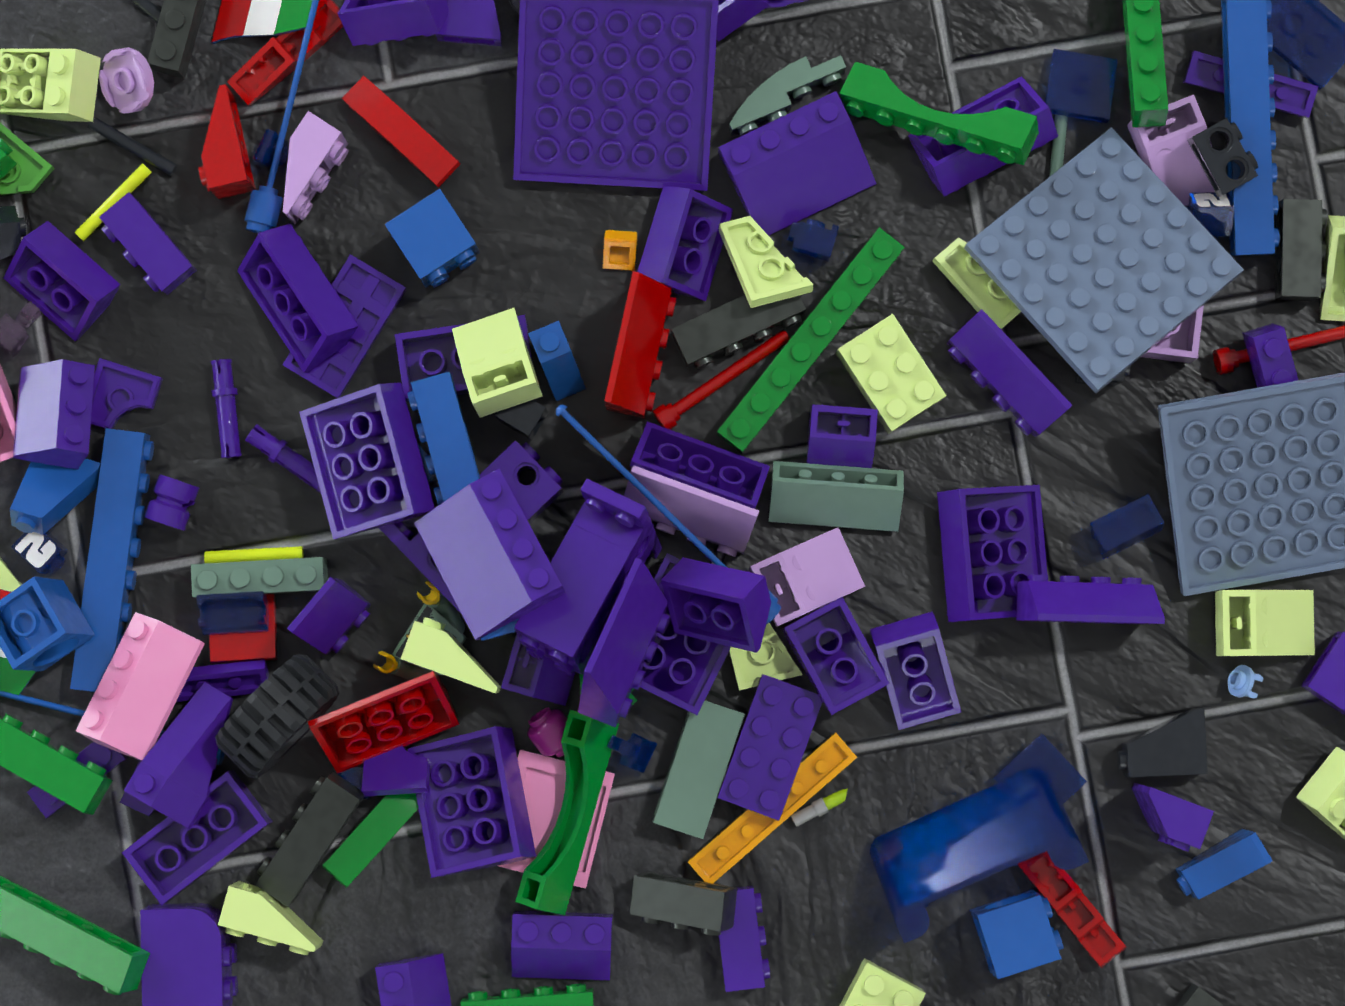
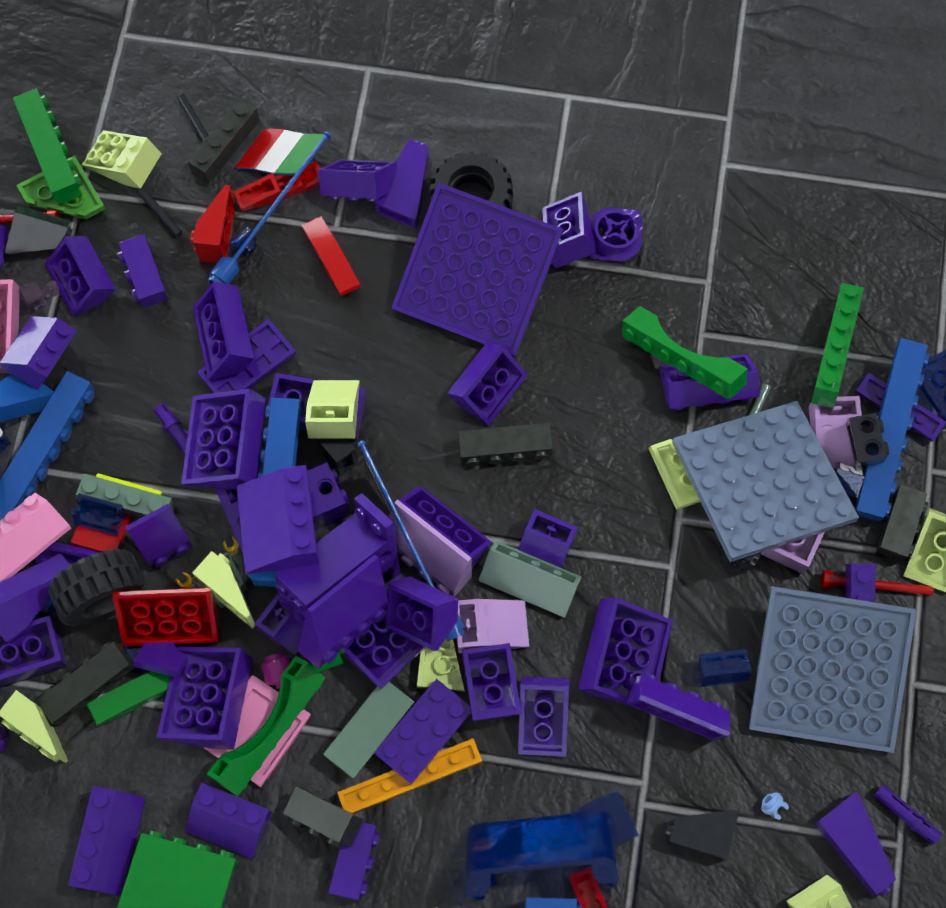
camera: 25 degrees right, 15 degrees down
neon yellow bar [74,163,152,241] -> none
dark purple tile [91,358,163,429] -> none
lavender tile [99,47,154,114] -> none
dark purple wheel [144,474,200,531] -> none
dark purple pin [211,359,242,458] -> none
lavender slope [283,111,349,224] -> none
blue brick [385,189,480,288] -> none
blue slope [528,321,586,402] -> none
light orange slope [603,230,637,271] -> none
red slope [604,271,677,418] -> none
clear blue plate [607,733,657,773] -> none
red piece [652,330,790,430] -> none
green brick [716,227,905,454] -> none
dark purple slope [718,91,877,236] -> none
yellowish green wing [719,216,813,308] -> none
sand green slope [729,55,846,136] -> none
clear blue brick [788,219,839,261] -> none
light grey piece [791,789,848,827] -> none
yellowish green brick [836,314,946,434] -> none
dark purple slope [947,309,1072,437] -> none
clear blue plate [1045,49,1117,123] -> none
dark purple slope [1132,783,1214,852] -> none
yellowish green slope [1215,590,1315,656] -> none

